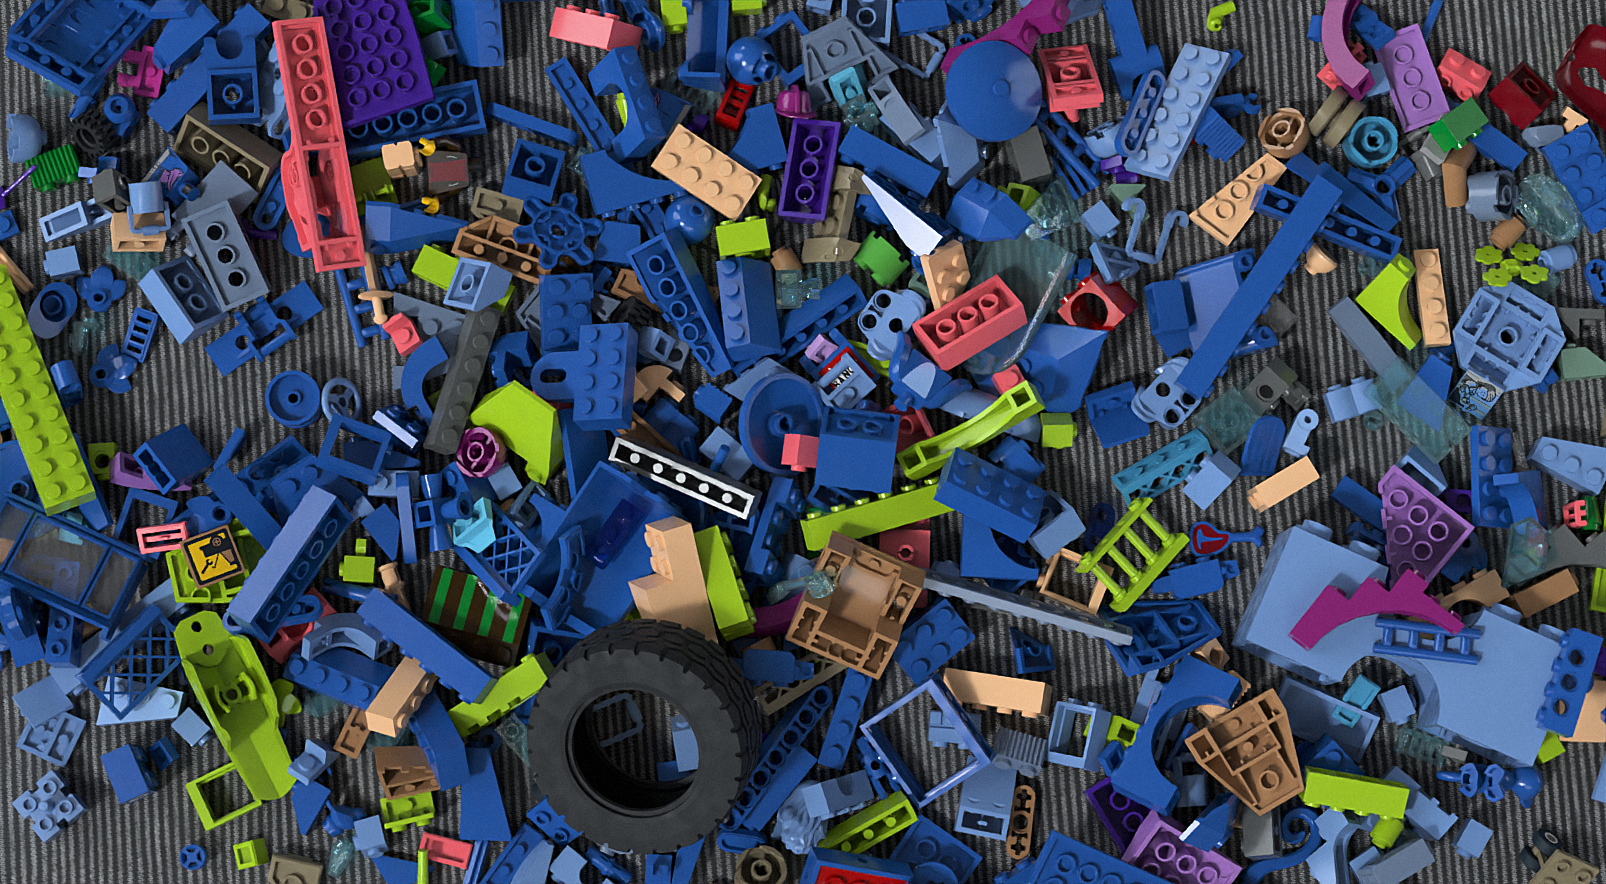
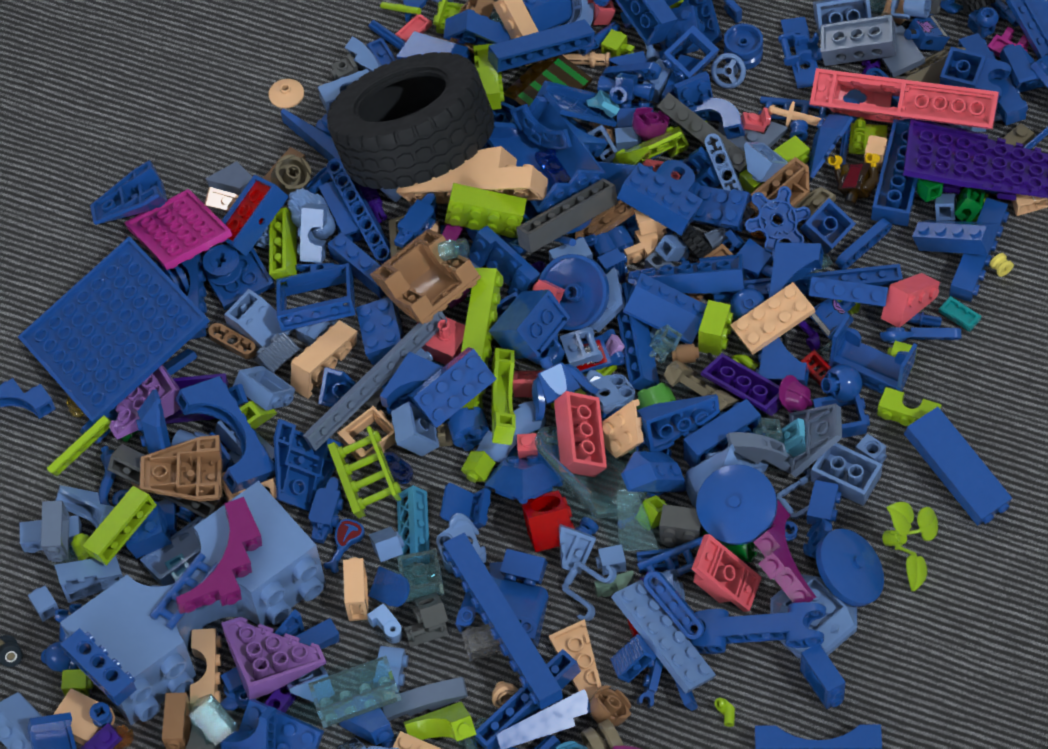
camera: 130 degrees right, 25 degrees down
none -> medium blue beam [705,133,743,191]

